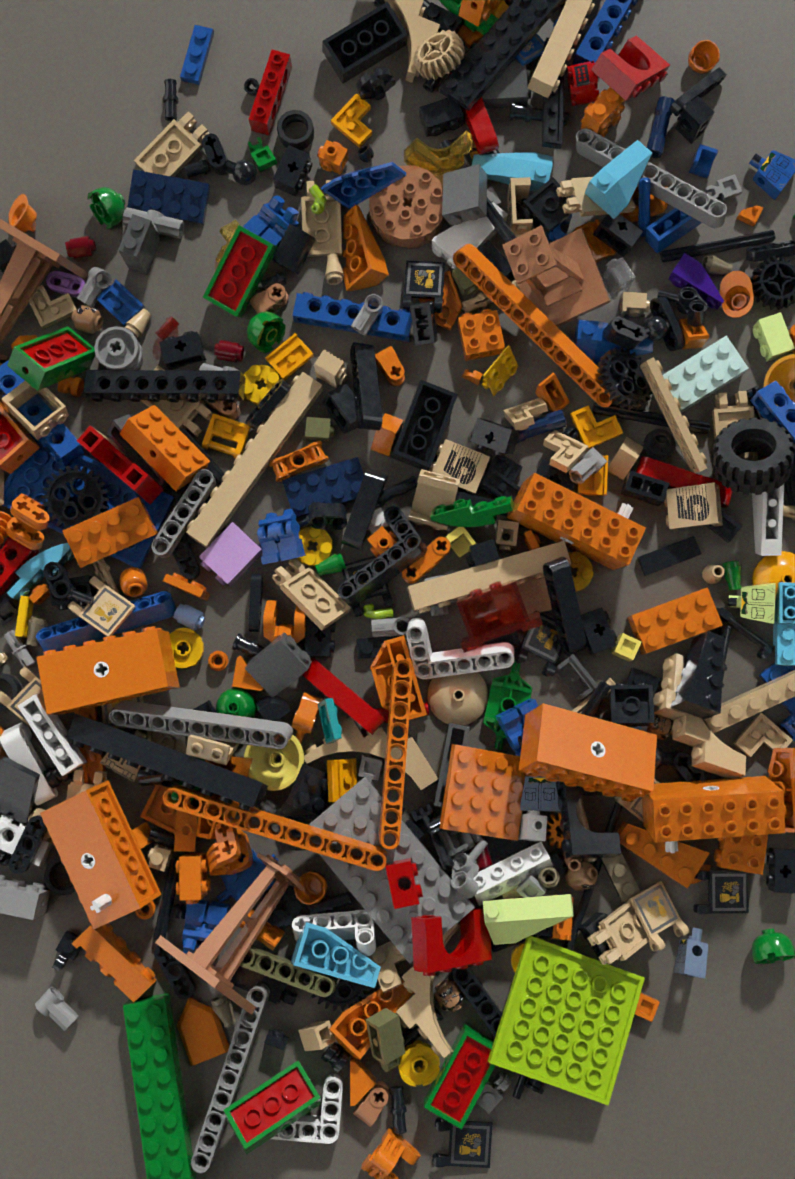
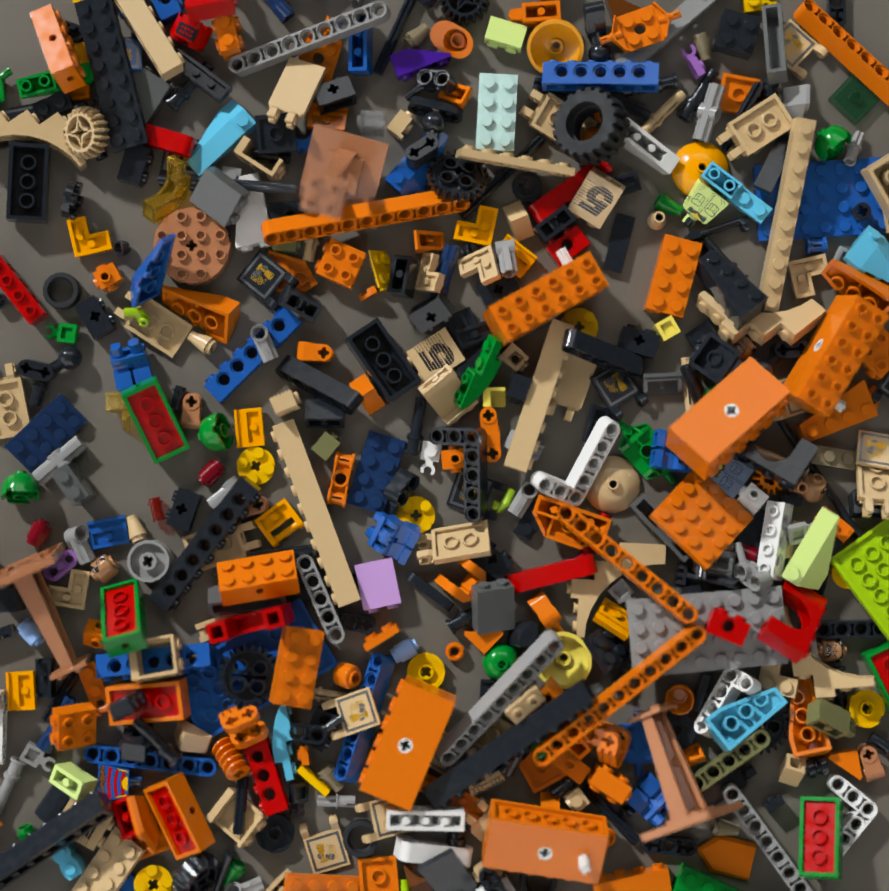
camera: 60 degrees left, 5 degrees up
orange wheel [58,377,84,397] -> none
black beam [245,379,291,430] -> none
black brick [272,224,316,275] -> none
green cone [315,553,346,576] -> none
teal plate [318,698,342,744] -> none
black beam [341,468,388,550] -> none
clear red windscreen [456,580,543,653] -> none
orange plate [522,530,541,551] -> none
dark tan cone [538,867,560,890] -> none
medium azure wedge [585,140,652,219] -> none
blue axle [638,178,650,237] -> none
none -> black brick [387,254,420,299]
none -> red brick [545,225,591,268]

